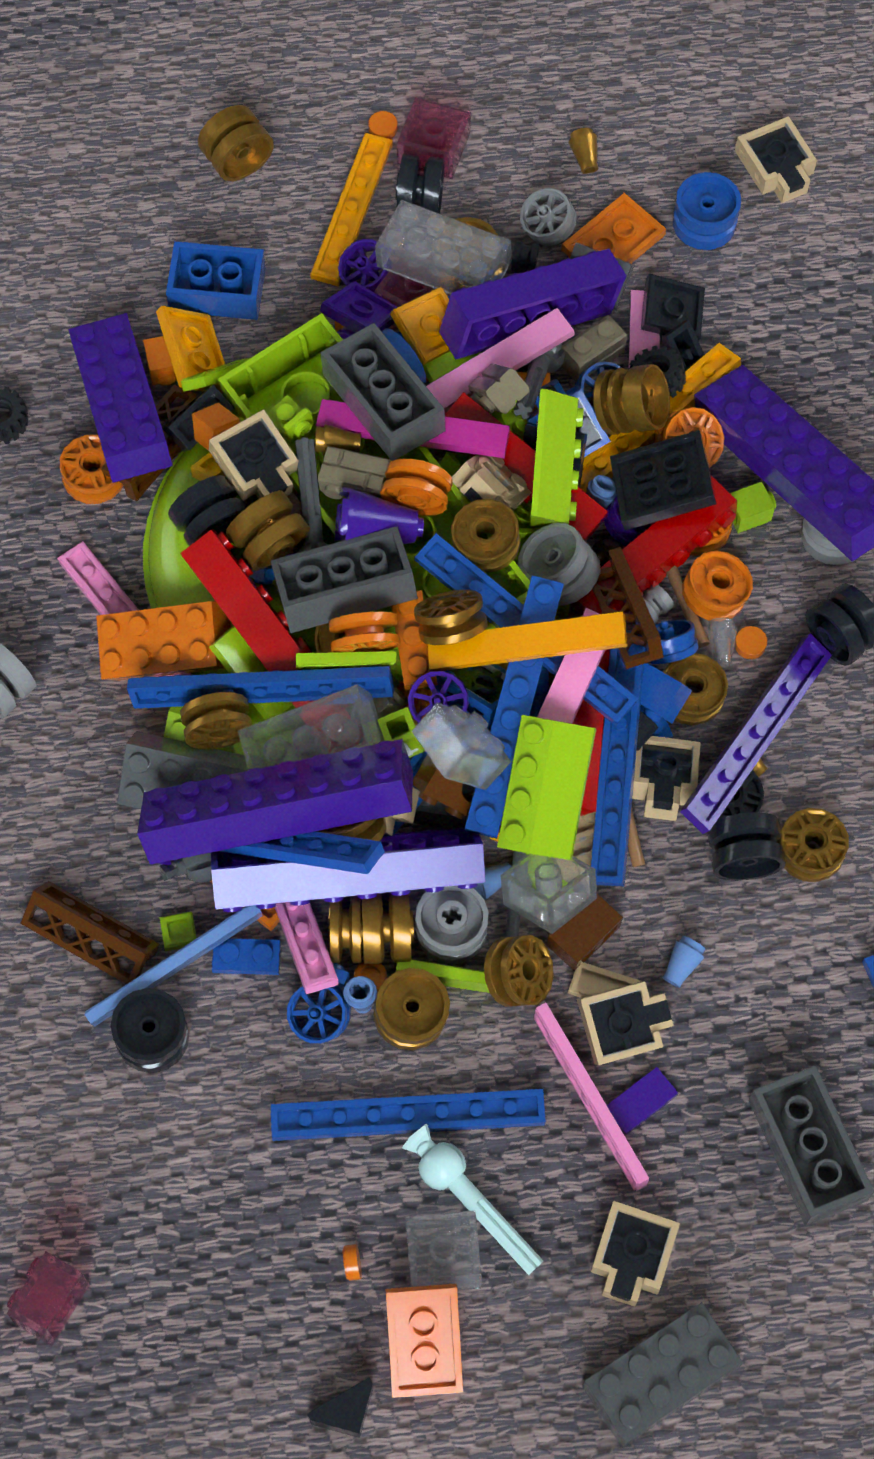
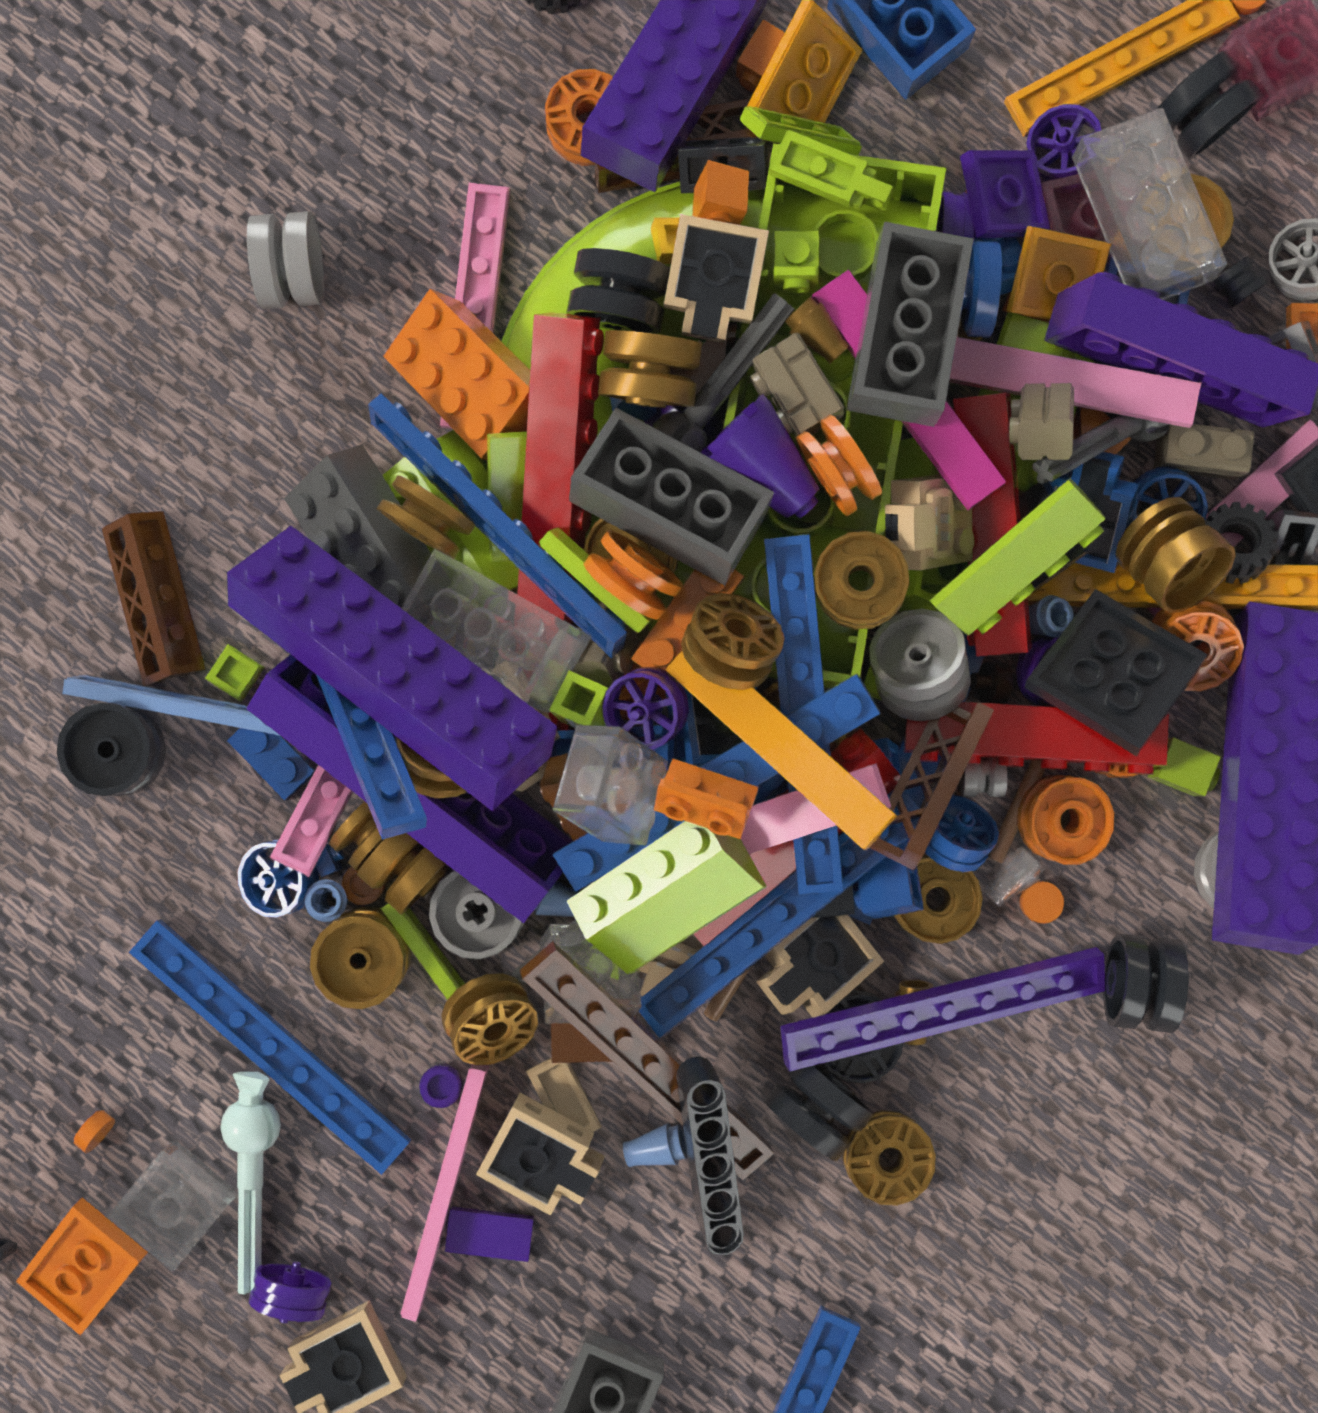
camera: 45 degrees right, 20 degrees up
none -> dark purple wheel [248,1261,332,1323]
none -> dark purple tile [419,1064,463,1108]
none -> plate [519,941,774,1180]
none -> orange bracket [654,759,759,839]
none -> black beam [676,1056,744,1255]
none -> lime hinge [769,130,893,211]

